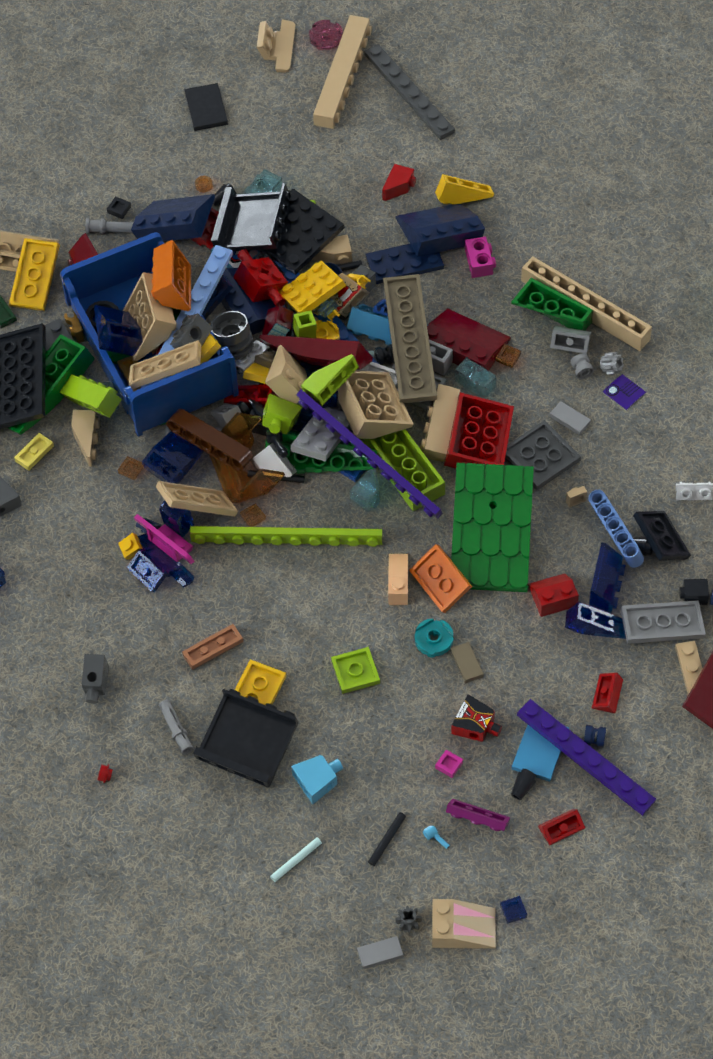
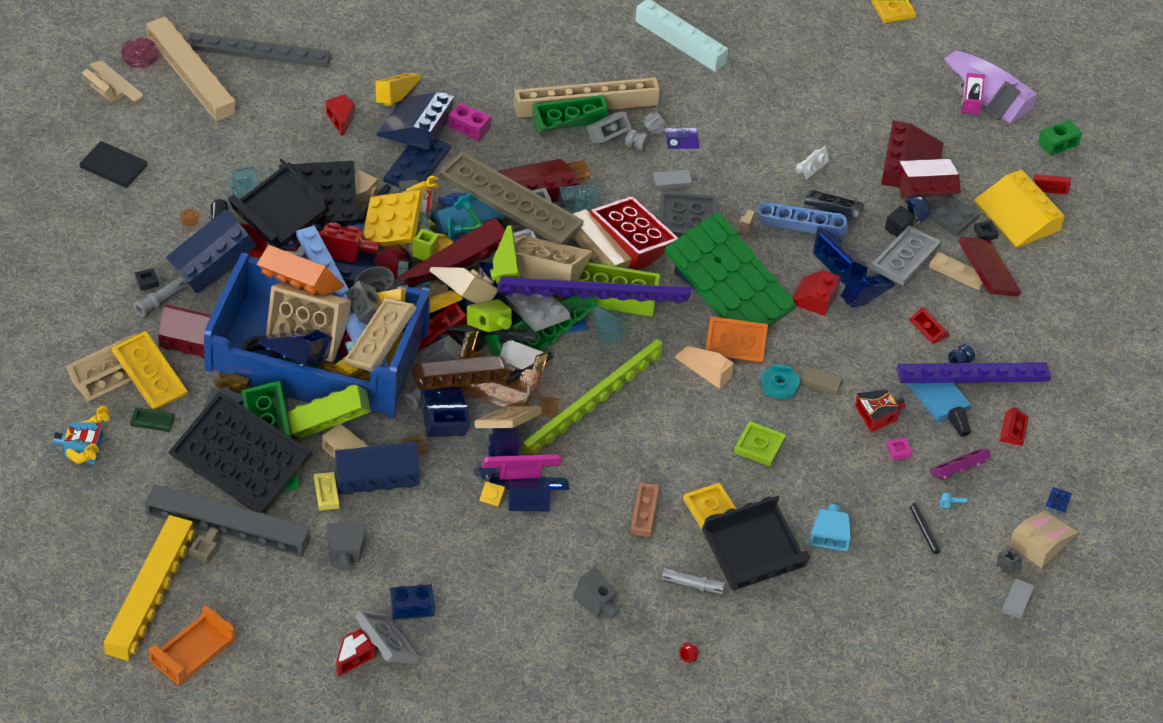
camera: 55 degrees left, 10 degrees down
light aqua bar [270,837,322,882] -> none
none -> dark blue slope [335,442,419,495]
none -> teal plant [448,193,483,241]

